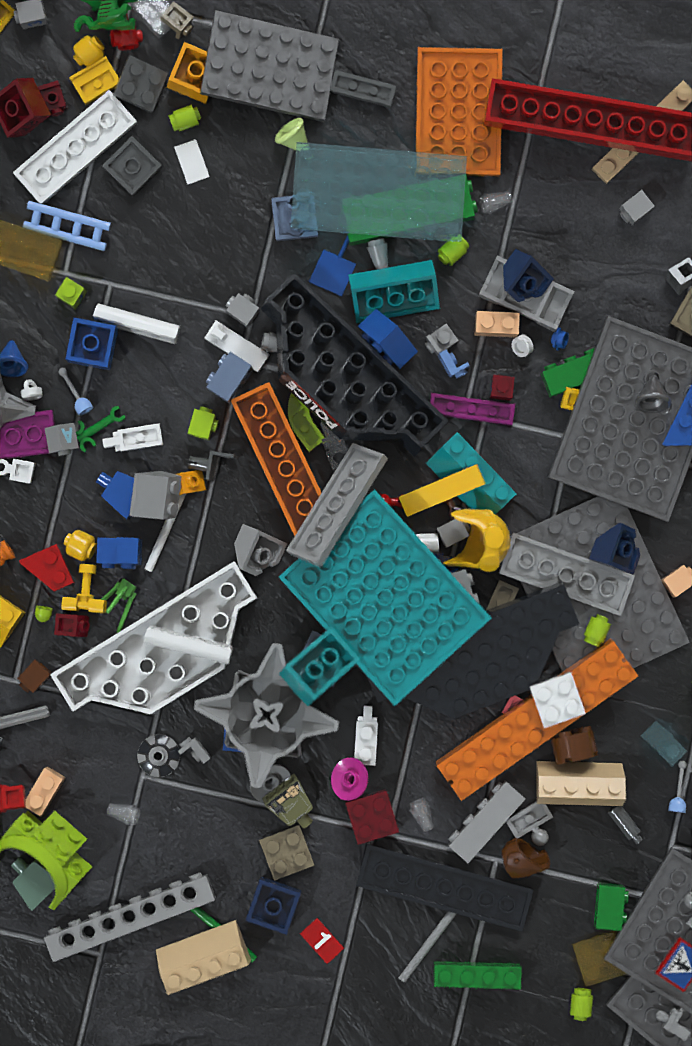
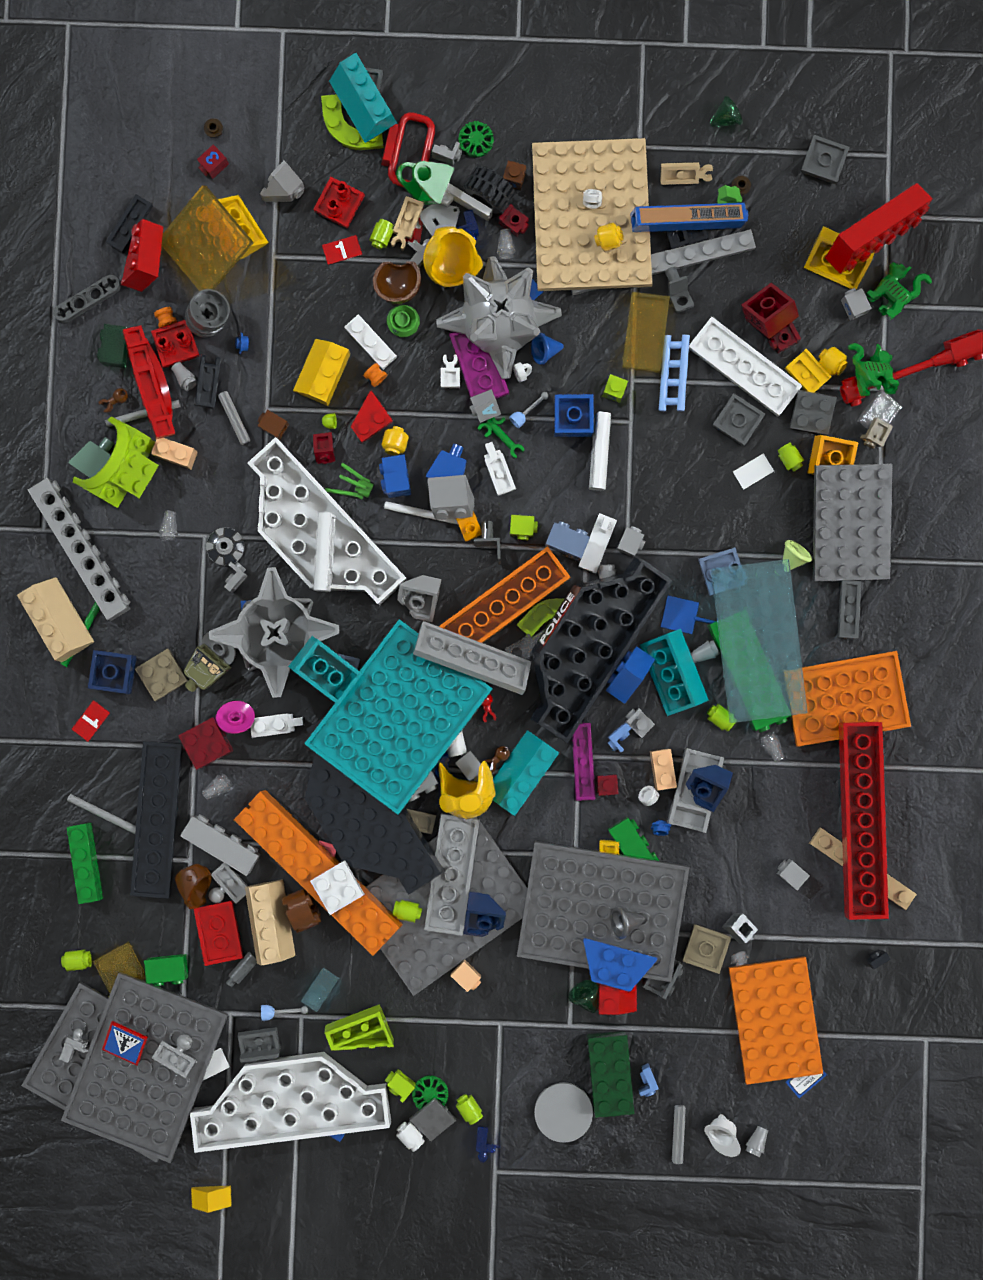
camera: 80 degrees right, 0 degrees up
yellow bar [61,564,107,613] -> none
yellow tile [399,464,486,517] -> none
none -> red plate [194,900,244,966]

